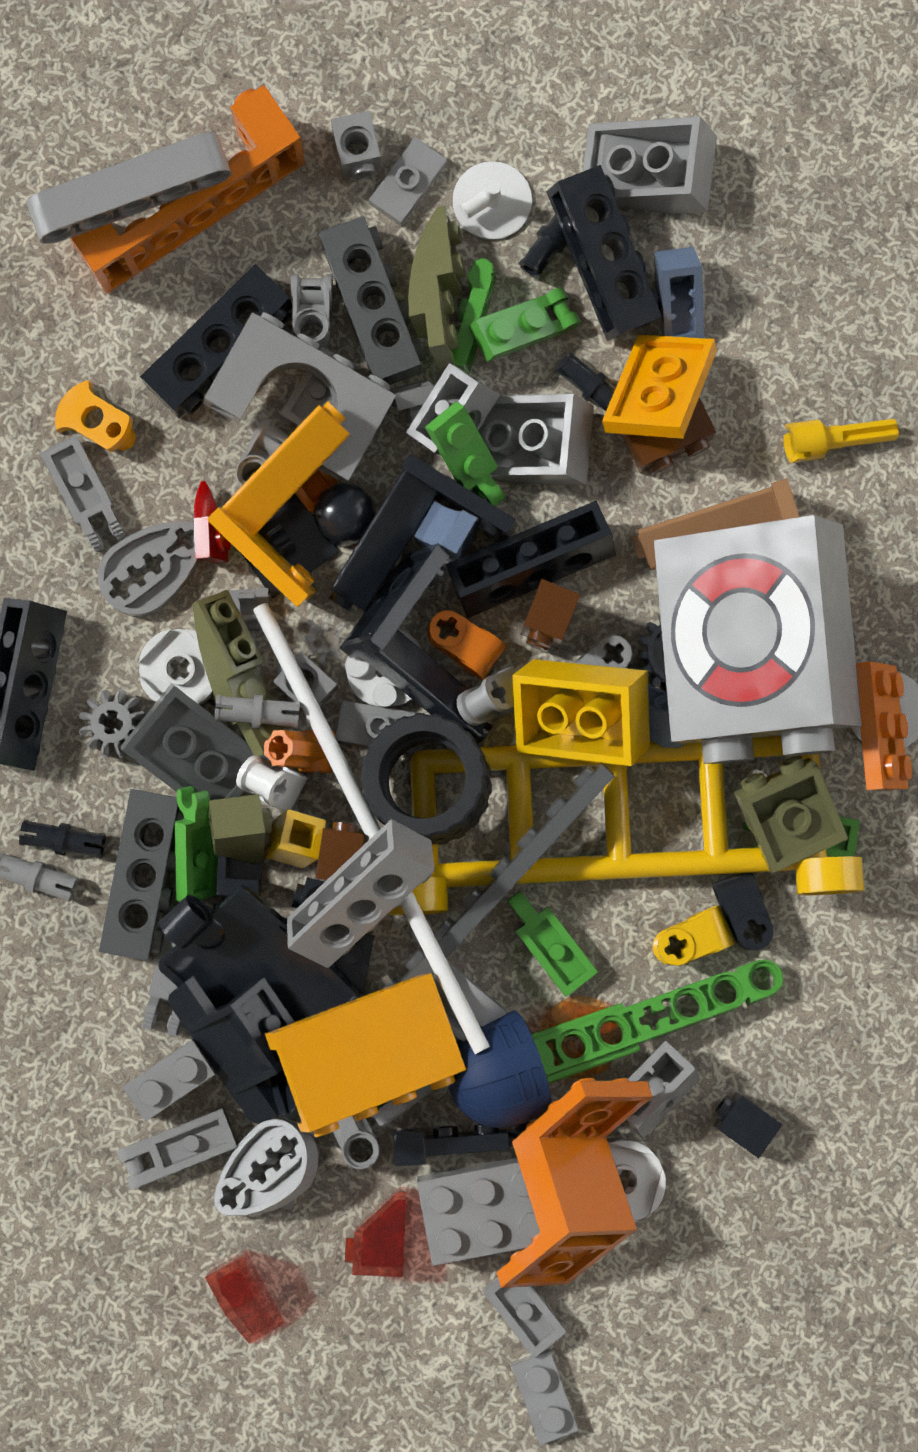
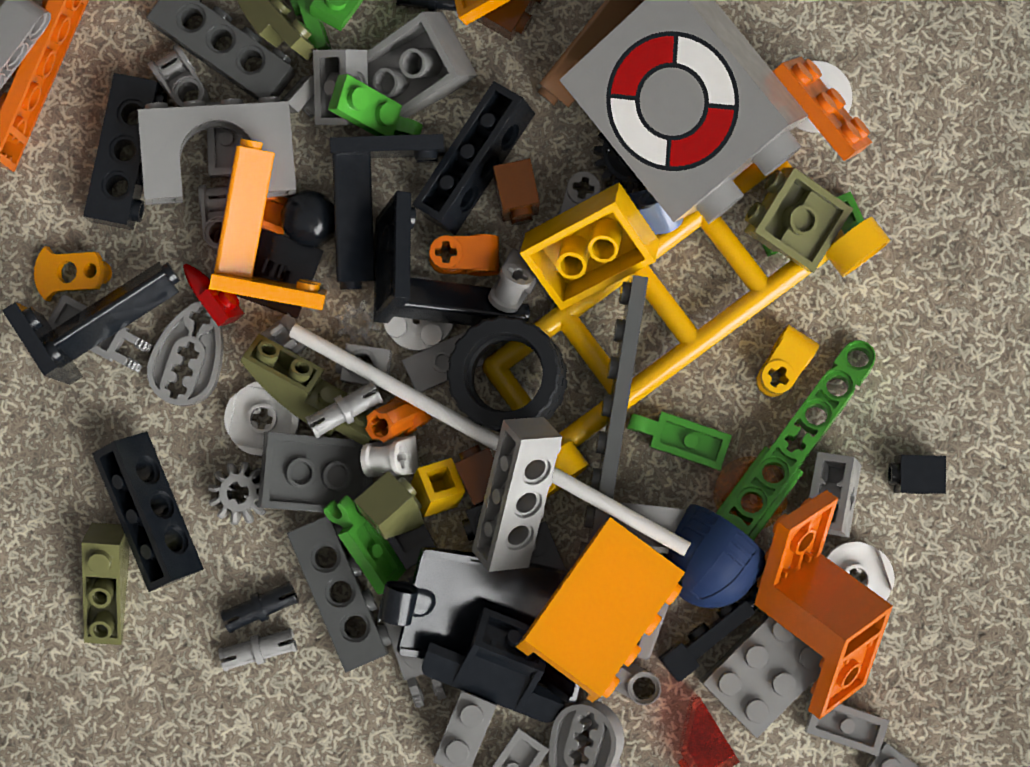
camera: 30 degrees left, 0 degrees up
sand blue arch [414,501,477,562] -> none
black piece [712,873,774,951] -> none
none -> black piece [2,262,180,385]

